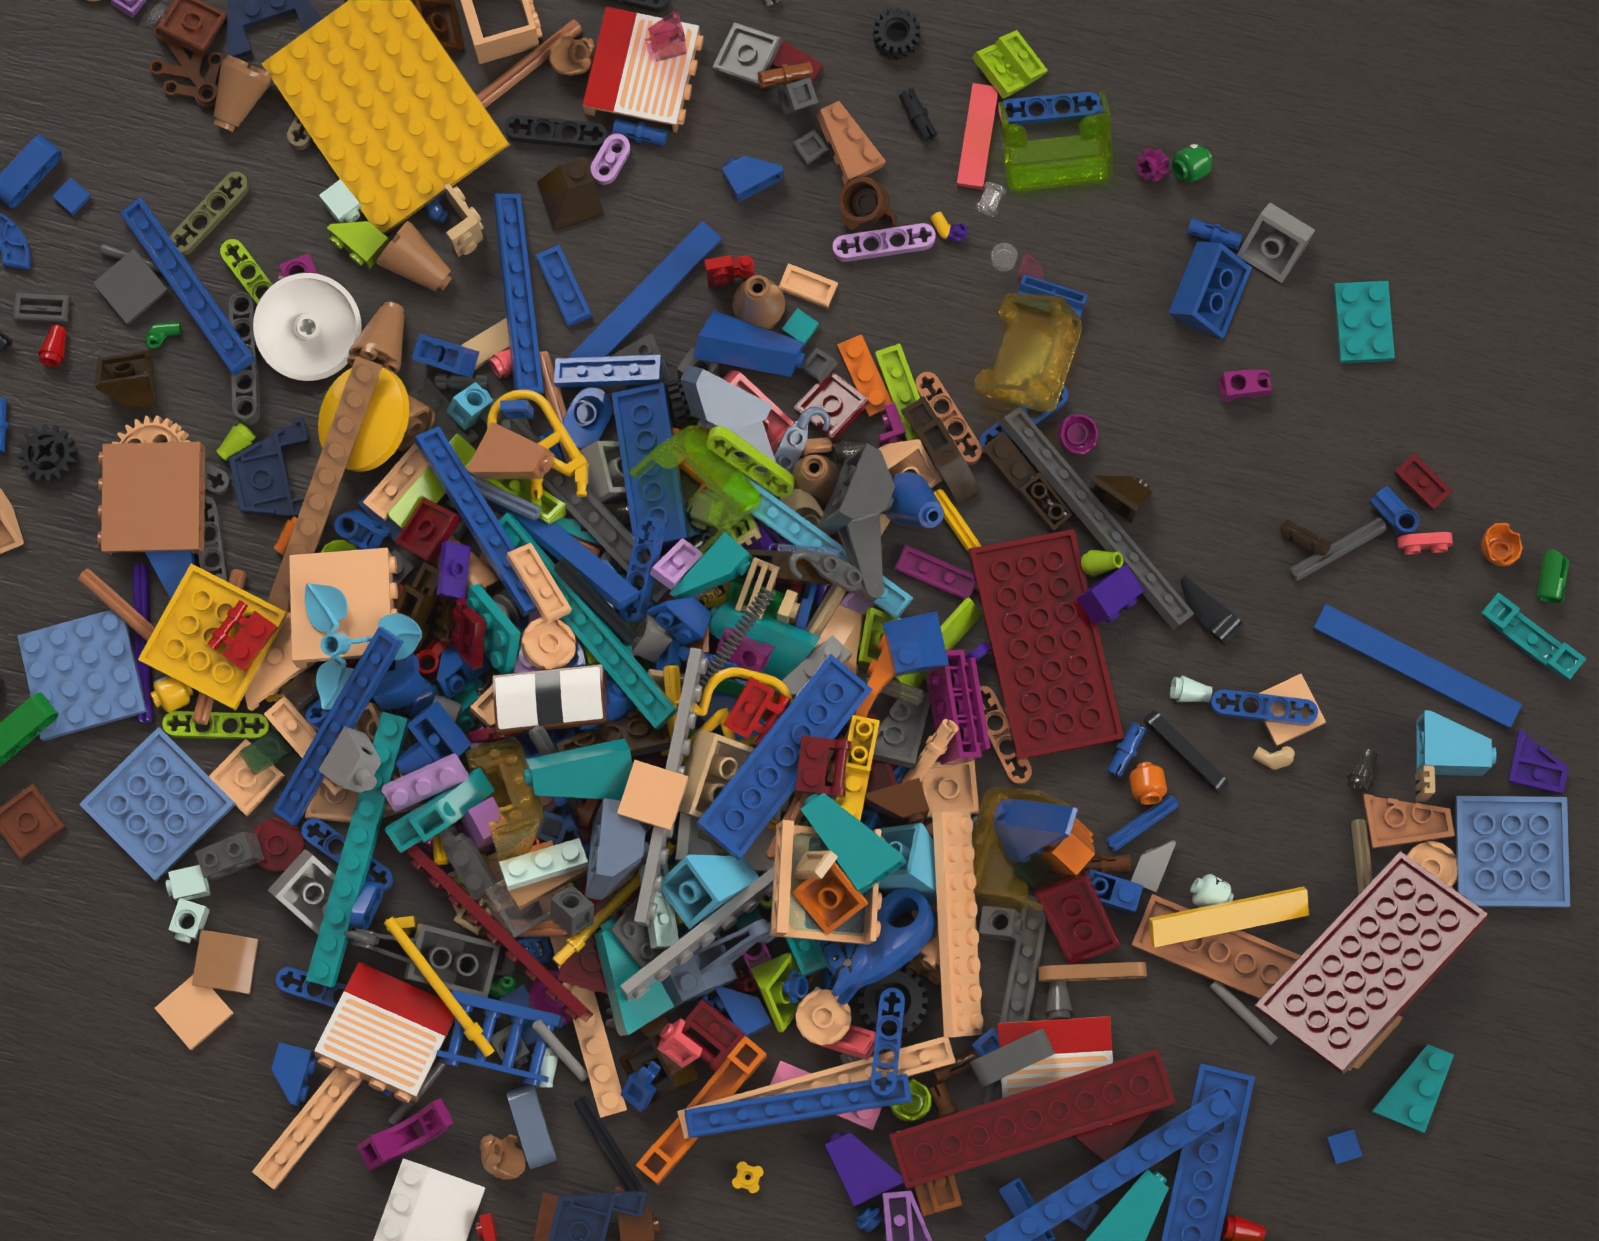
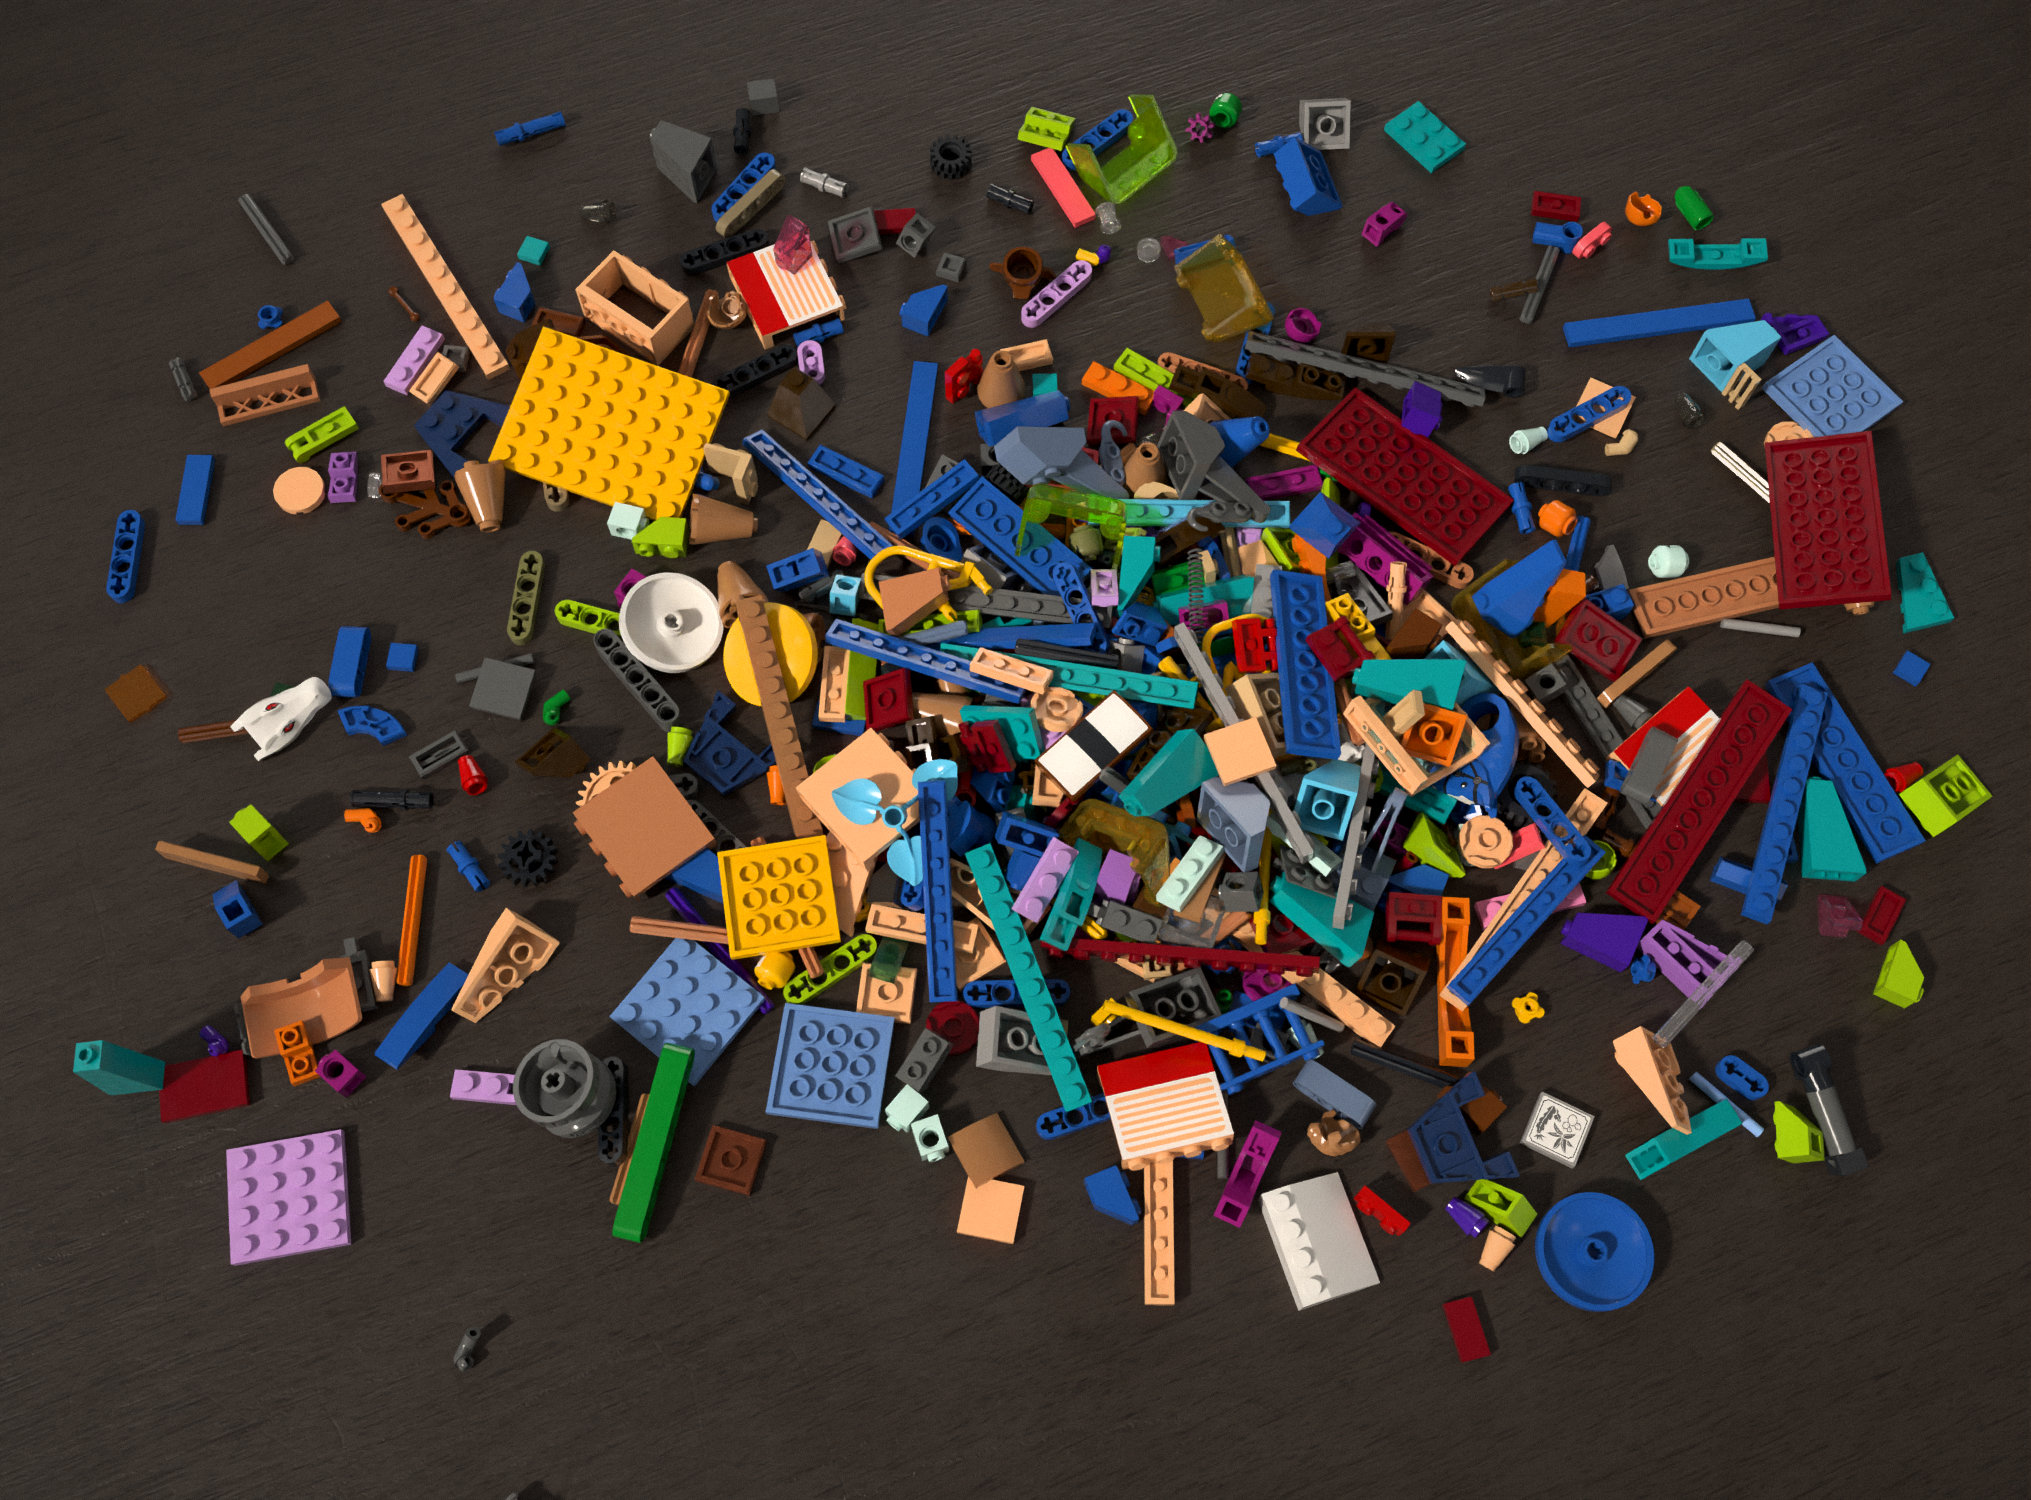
camera: 40 degrees left, 10 degrees down
blue tile [120,197,256,375] -> none
red plate [207,600,278,672] -> none
light grey torso [319,726,381,793] -> none
blue piece [334,509,390,550] -> none
blue beam [349,880,384,930] -> none
dark purple plate [436,541,471,600] -> none
blue tile [500,400,534,419] -> none
blue plate [620,1060,661,1112] -> none
coral bracket [657,1018,702,1068] -> none
lime beam [706,426,795,497] -> none
tan tile [735,558,780,619] -> none
dark orange pin [758,61,813,88] -> none
blue plate [783,970,808,1003] -> none
dark grey tile [801,348,838,383] -> none
nougat wing [816,101,886,185] -> none
lime cone [1081,550,1123,577] -> none
yellow tile [1149,887,1309,947] -> none
nougat wing [1362,794,1455,849] -> none

